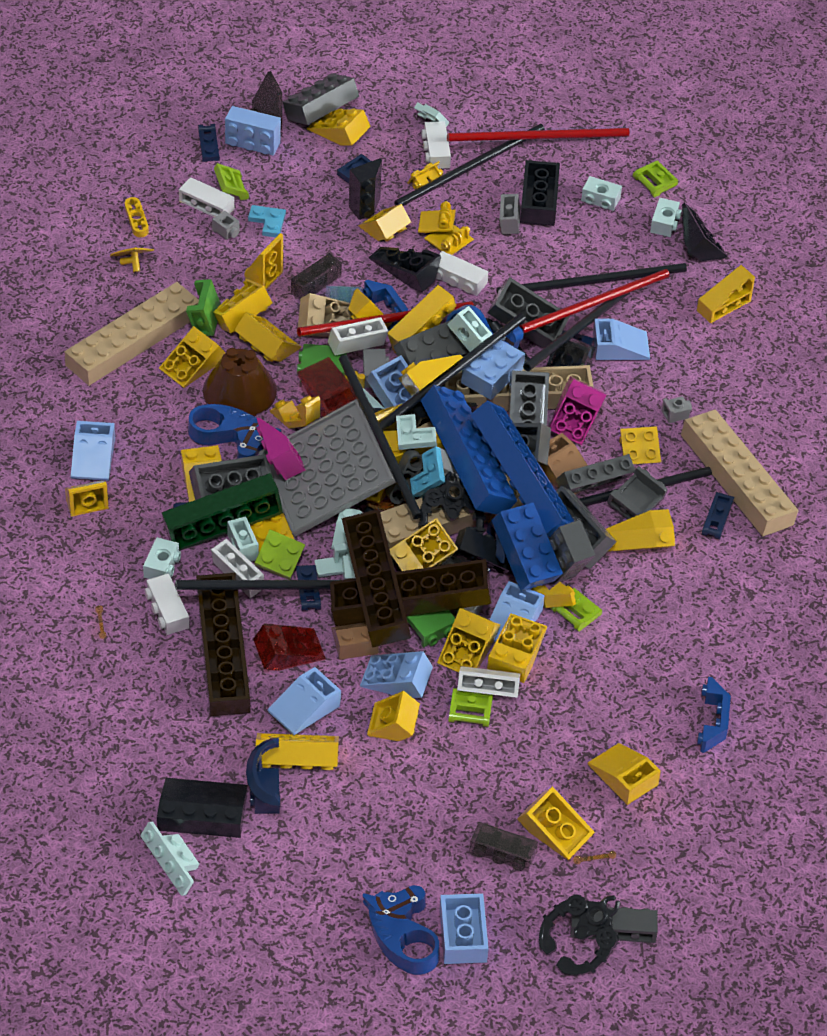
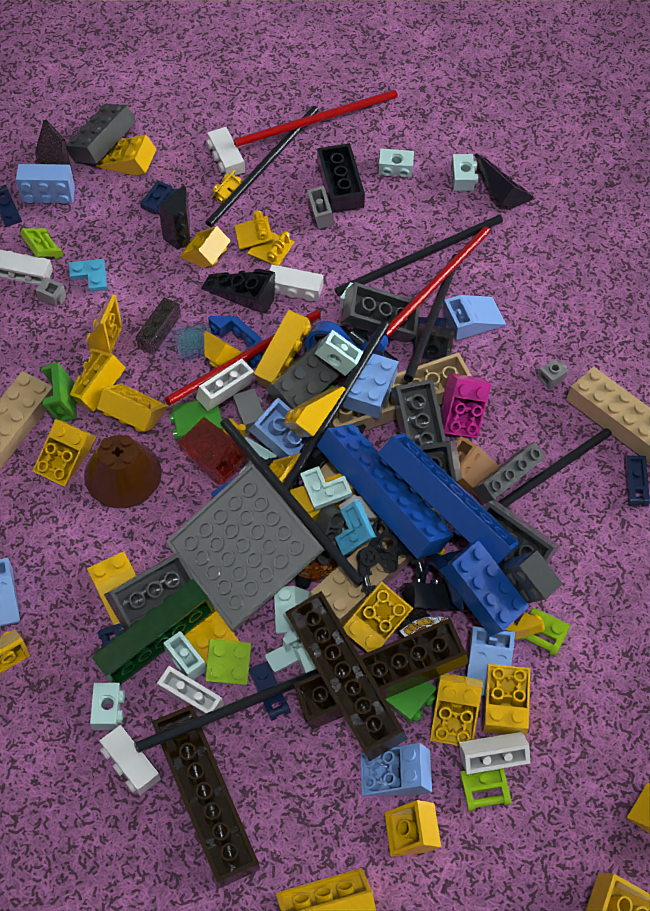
camera: 15 degrees left, 10 degrees up
clear yellow hinge [95,606,107,639] -> none
blue animal [188,404,281,459] -> none
clear red slope [253,623,326,671] -> none
dark pink slope [256,418,306,480] -> none
light blue slope [268,667,341,735] -> none
yellow slope [269,395,320,429] -> none
tan slope [298,293,353,338] -> none
medium nougat slope [331,622,379,660] -> none
light aqua plate [414,102,449,127] -> none
yellow wedge [606,509,675,552] -> none
dark grey panel [607,466,667,520] -> none
yellow hinge [619,426,661,464] -> none
lime plate [633,160,678,197] -> none
yellow wedge [697,265,755,323] -> none

